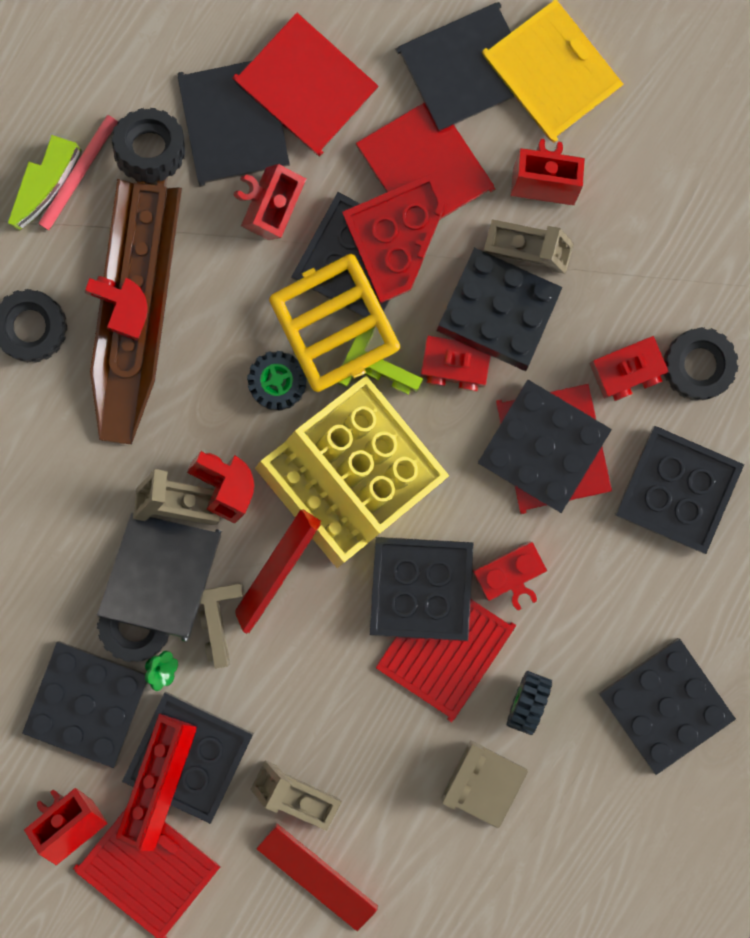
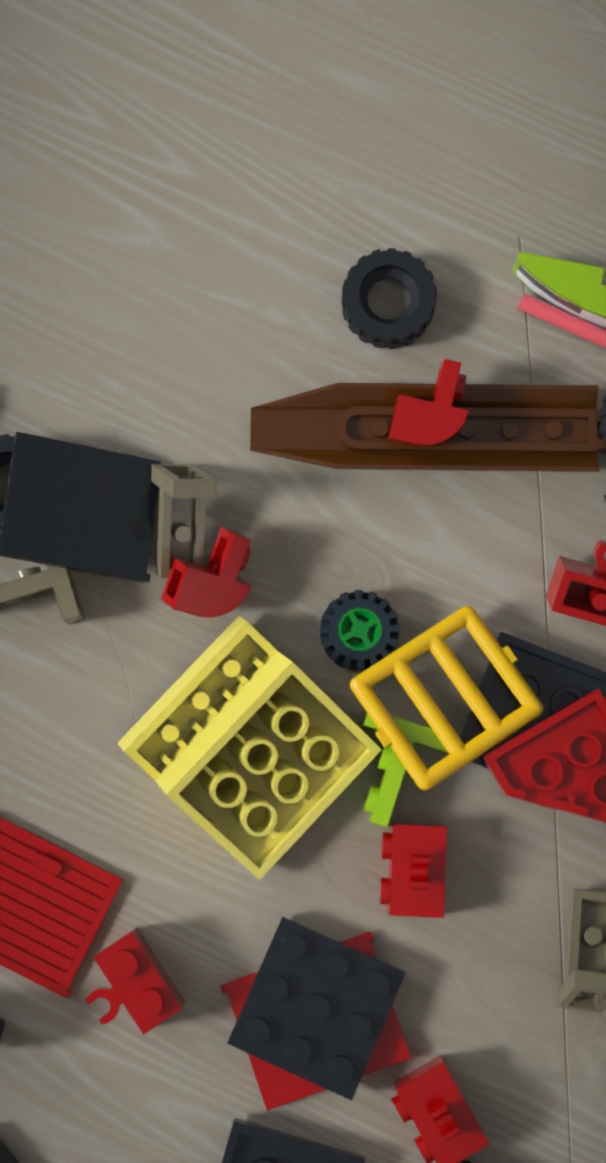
camera: 85 degrees right, 5 degrees down
red slope [235,509,321,634] -> none
black plate [370,537,474,641] -> none
black plate [436,247,563,372] -> none

